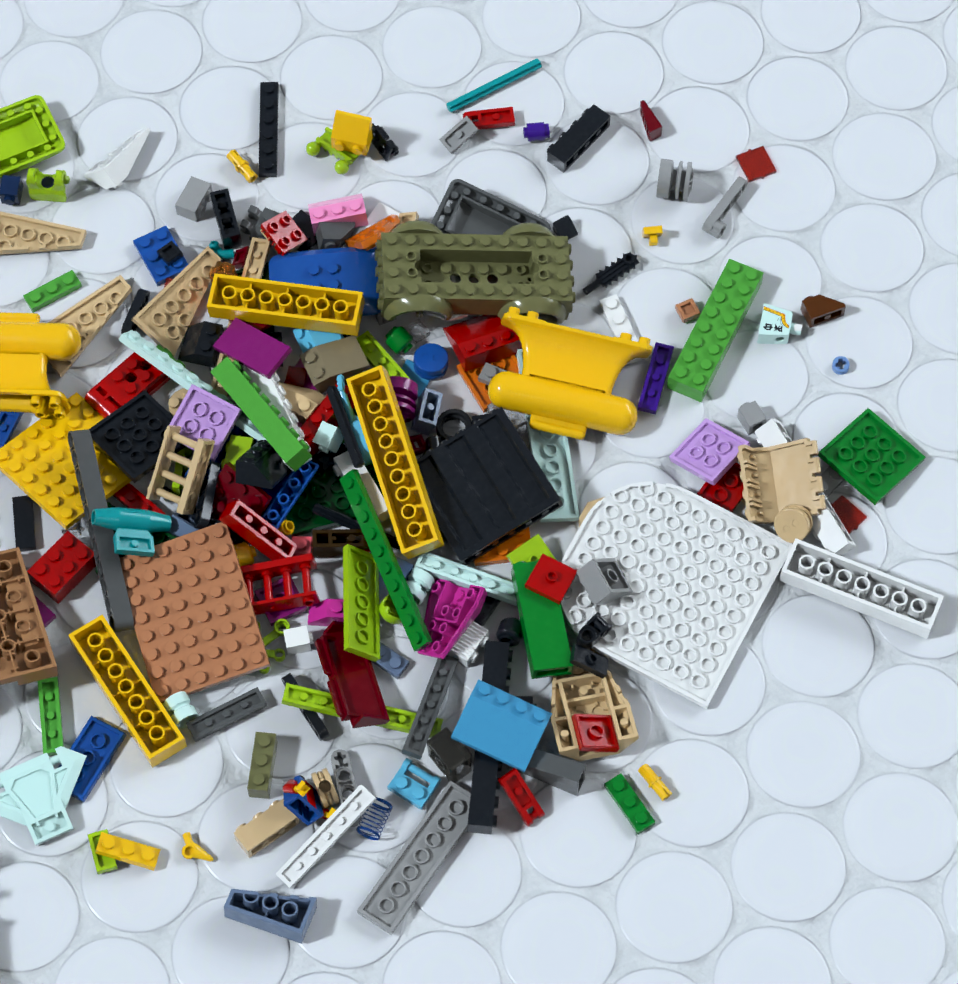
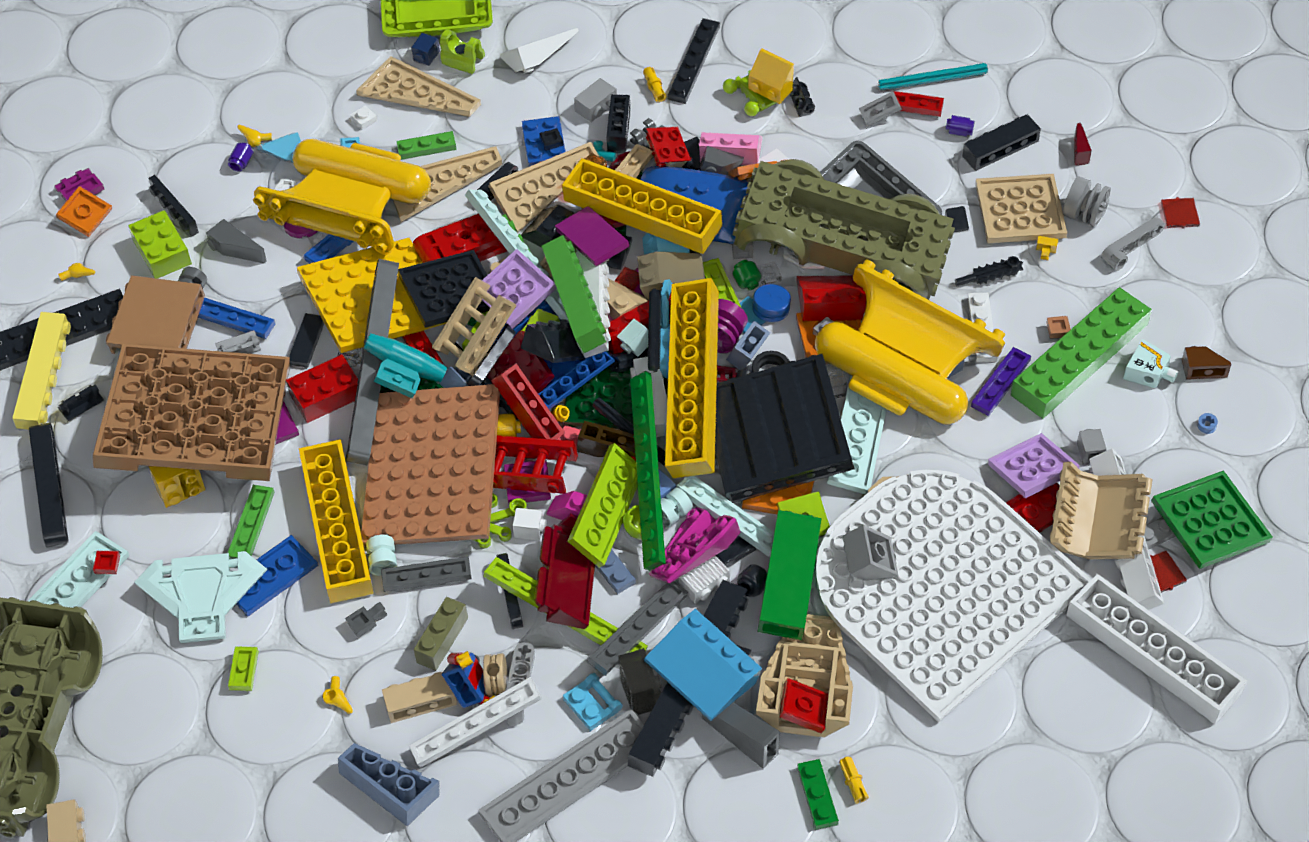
camera: 20 degrees right, 10 degrees down
yellow plate [95,832,161,871] -> none
blue piece [356,797,393,840] -> none
red plate [498,768,545,827] -> none
red plate [525,554,577,605] -> none
black plate [570,643,609,679] -> none
black piece [576,612,613,650] -> none
tan head [774,504,813,543] -> none
none -> dark grey plate [345,602,387,638]
none -> tan plate [975,174,1067,243]

